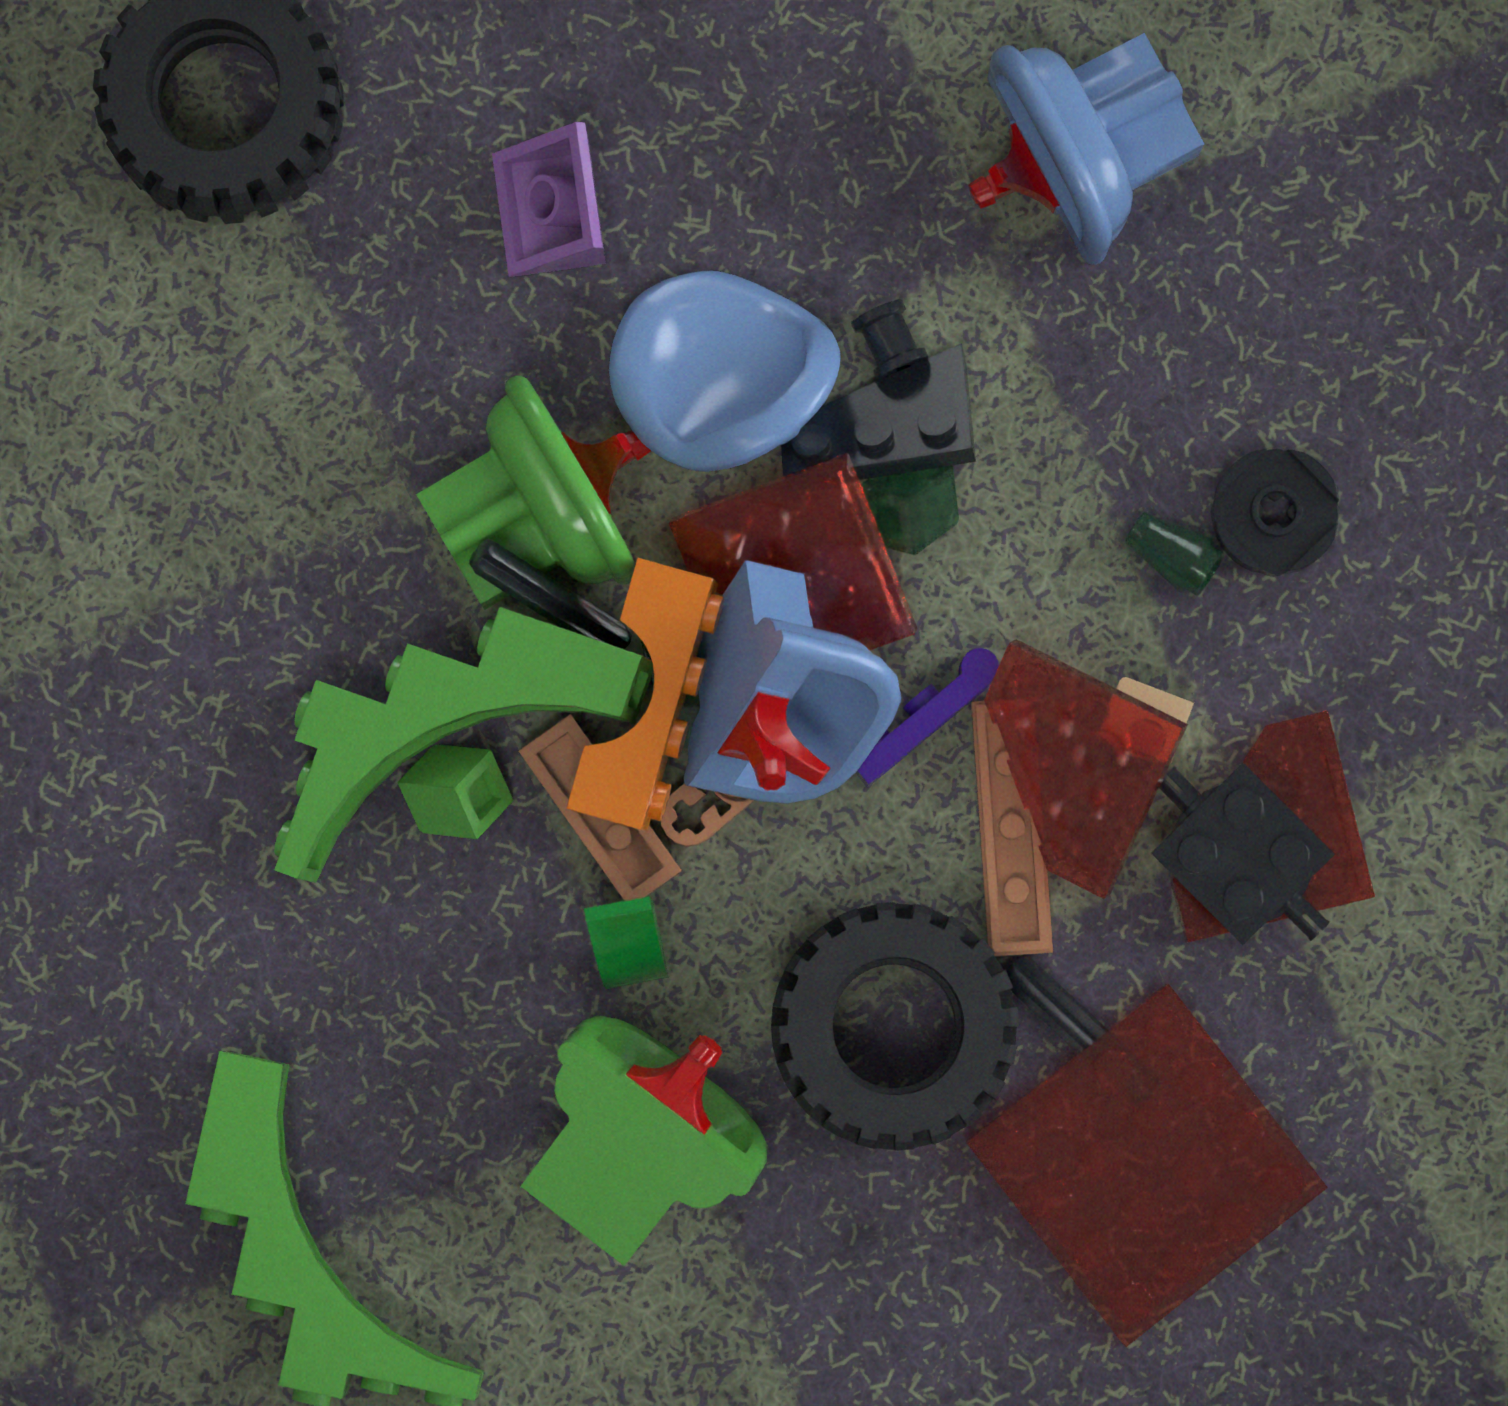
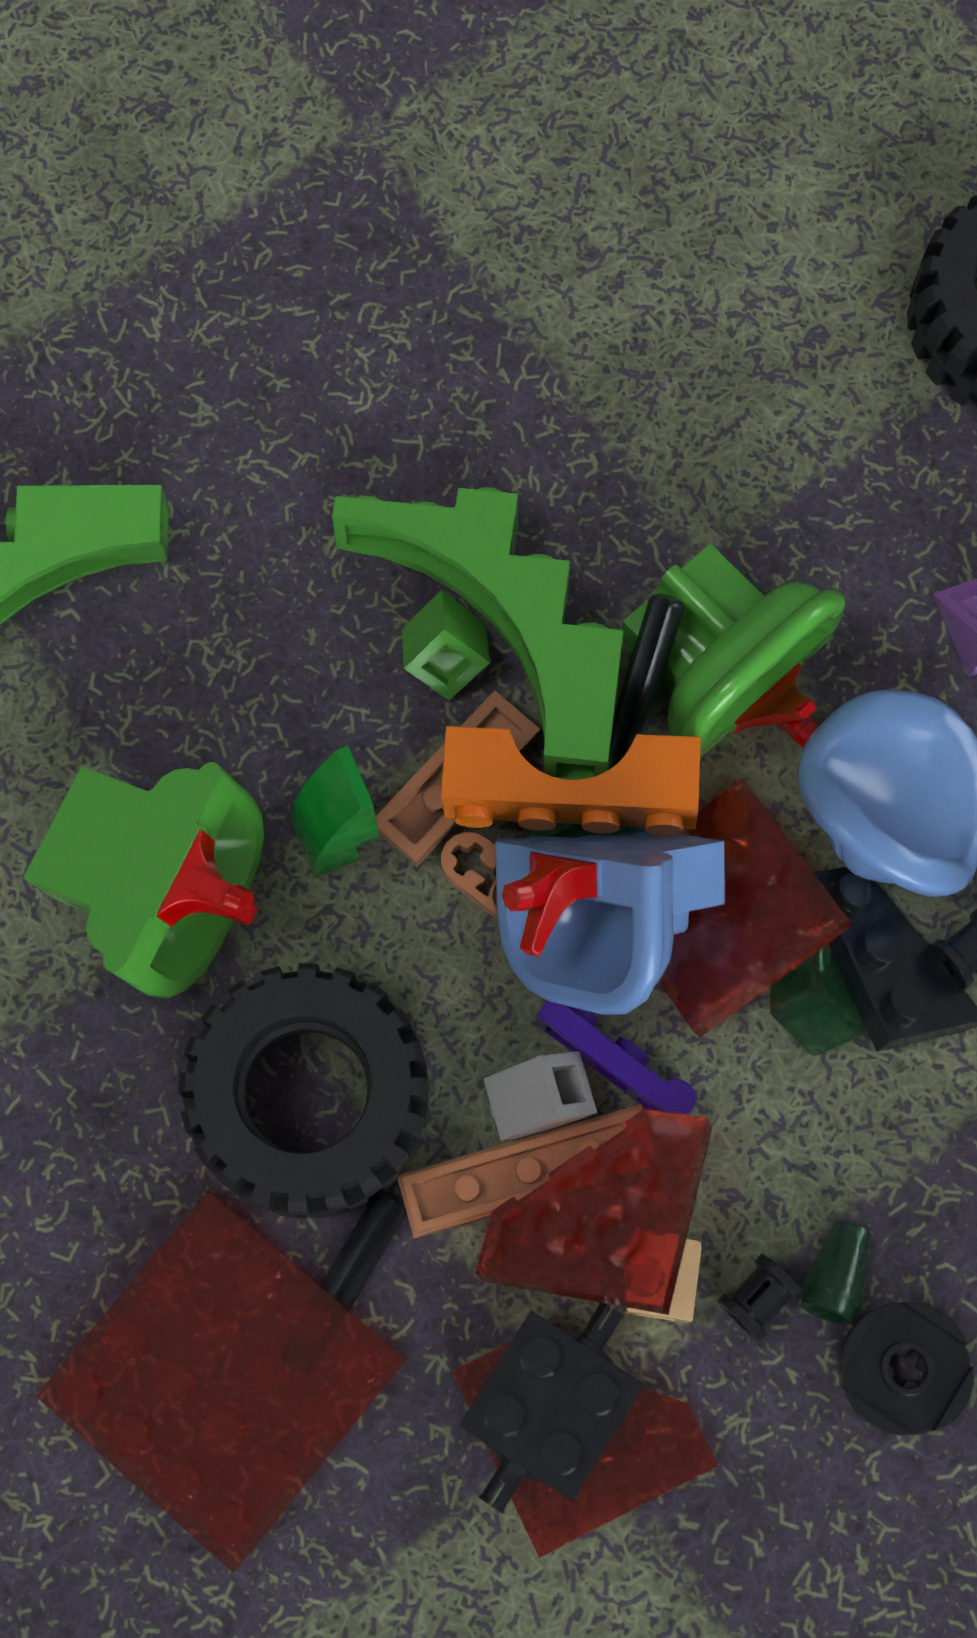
camera: 75 degrees right, 10 degrees down
none -> light grey brick [483,1051,597,1141]
none -> black bush [717,1253,804,1343]

